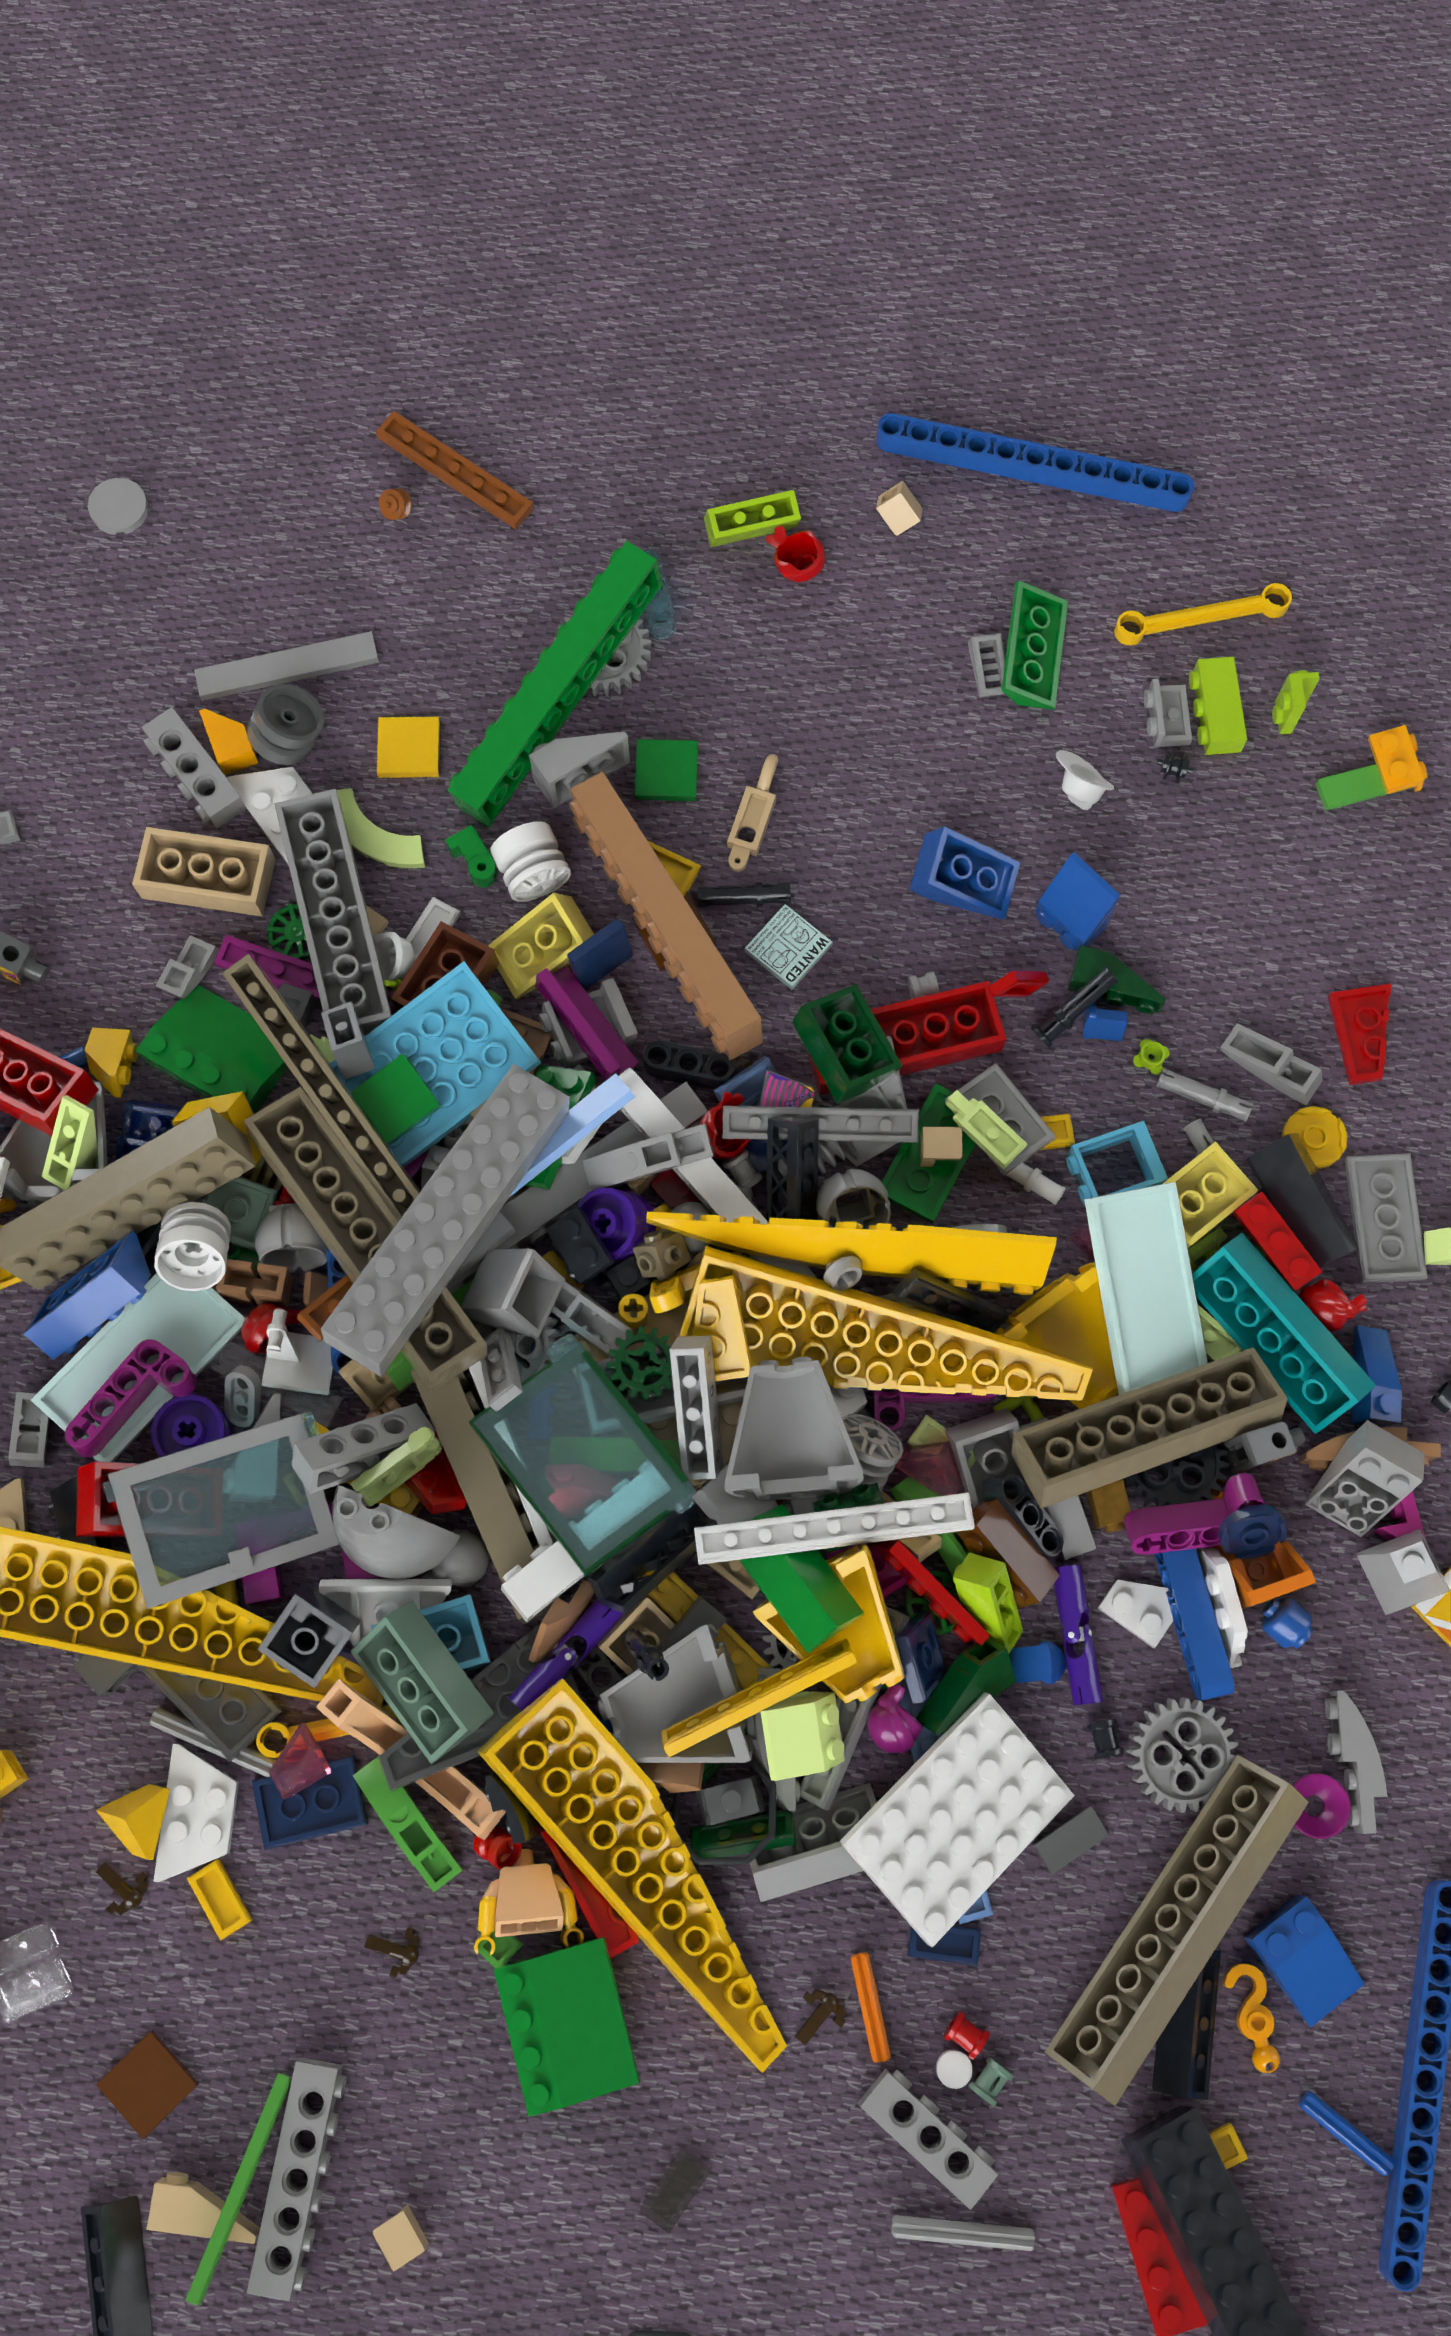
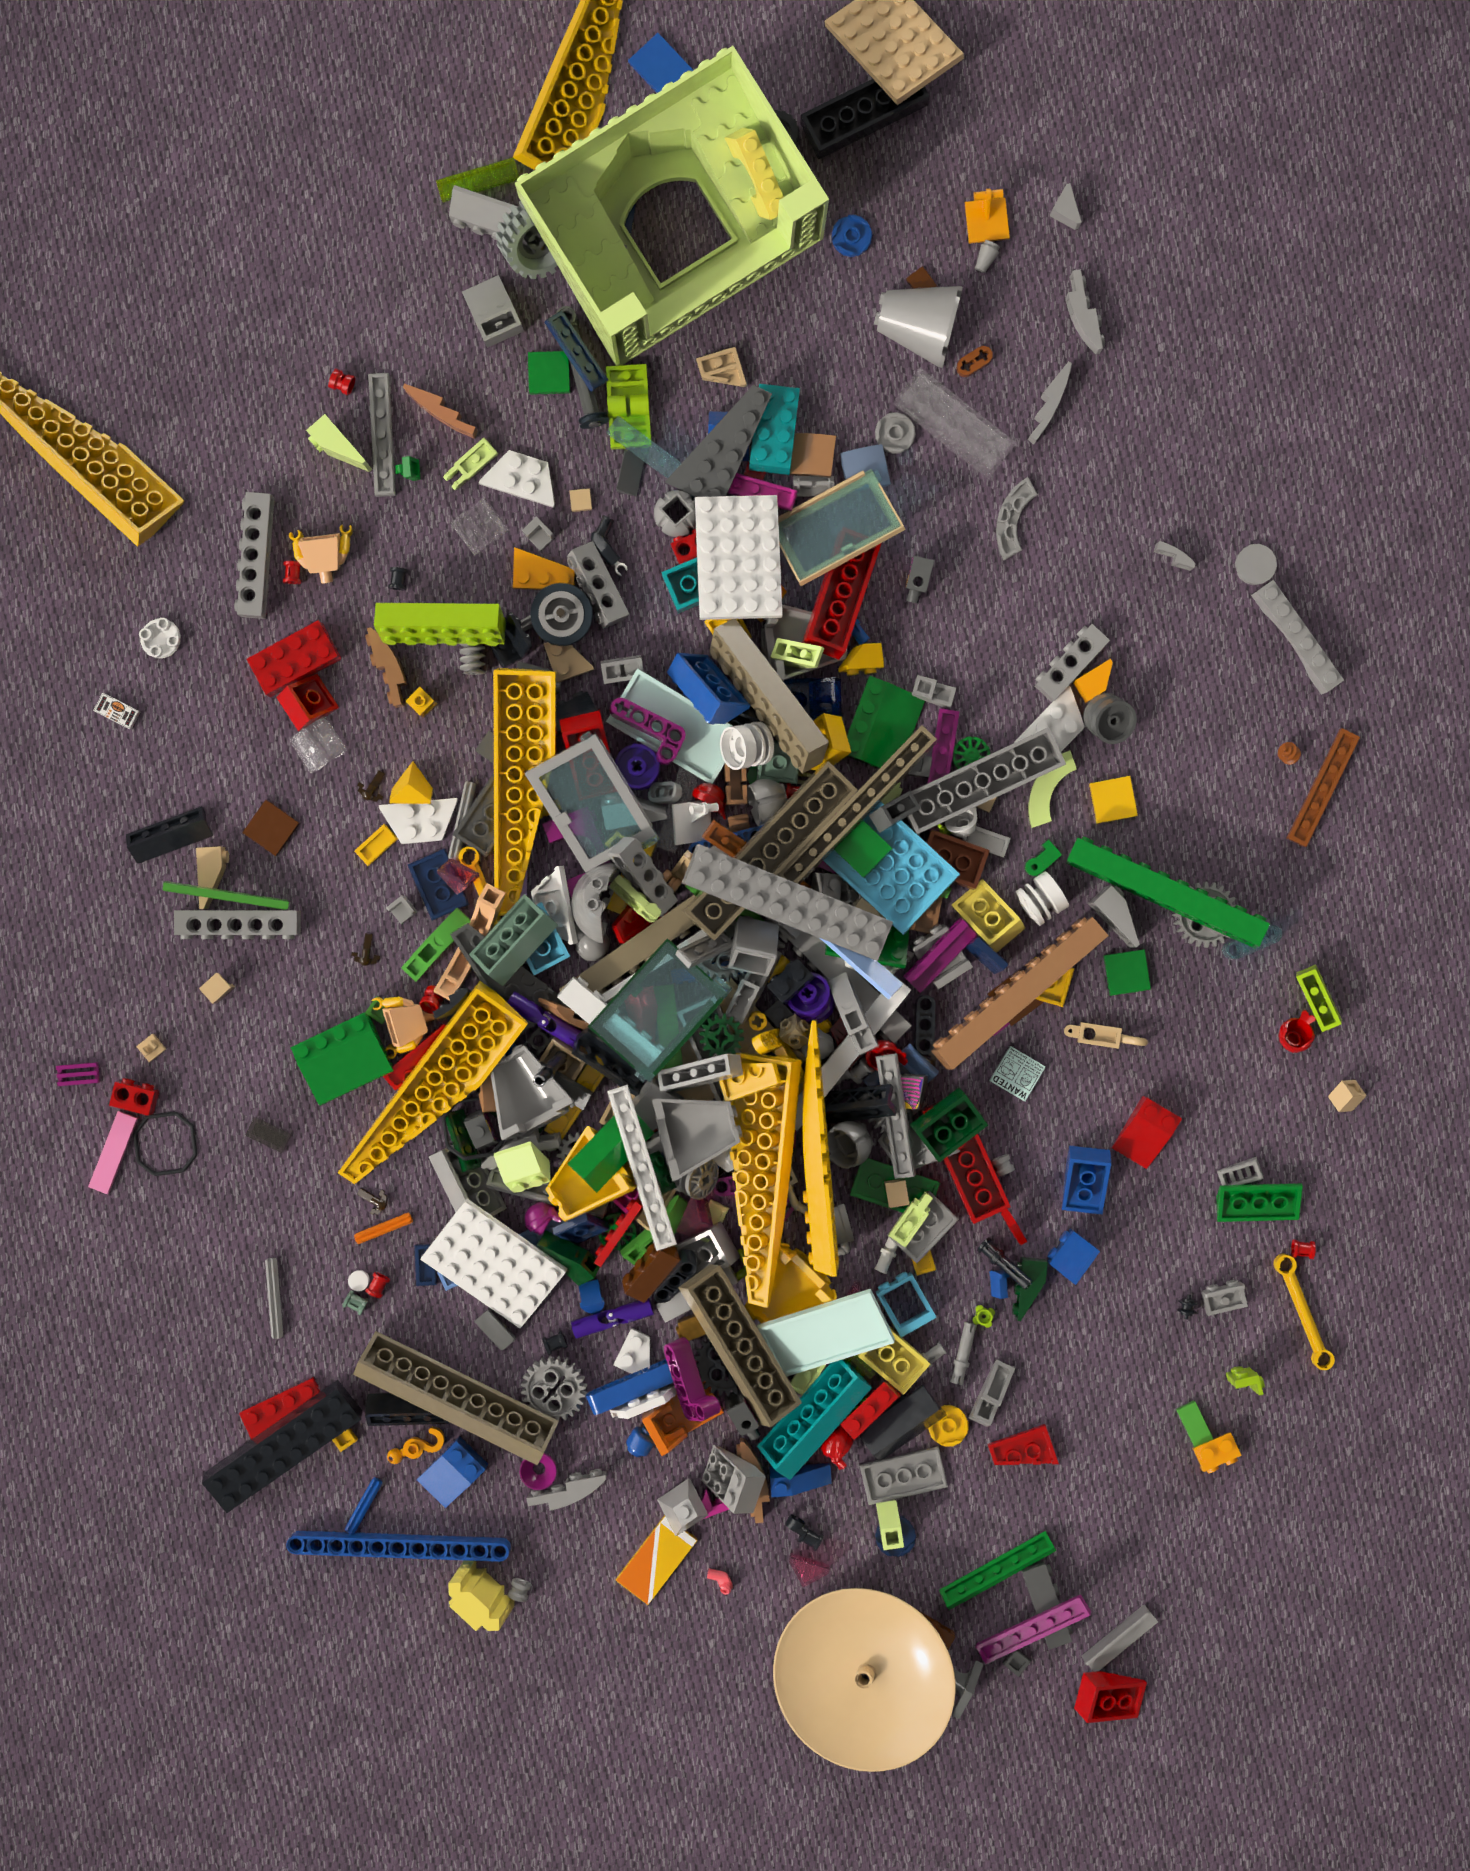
camera: 80 degrees right, 15 degrees up
tan brick [132,827,276,917] -> none
light grey tile [194,631,379,701] -> none
black slope [257,1582,361,1688] -> none
yellow tile [661,1639,857,1757] -> none
black pin [697,882,791,907] -> none
light grey hat [823,1256,862,1291] -> none
light grey brick [858,2068,998,2210] -> none
blue beam [876,413,1195,512] -> none
black tile [893,1269,1009,1333] -> none
lime slope [953,1553,1023,1654] -> none
white piece [1056,750,1114,810] -> none
lime brick [1189,657,1247,755] -> none
dark blue tile [1218,1504,1288,1559] -> none
none -> light grey panel [386,895,418,924]
none -> red slope [1112,1096,1182,1169]
none -> light grey slope [1154,541,1195,571]
none -> light grey arch [1251,580,1344,695]
none -> red bush [1291,1239,1316,1259]

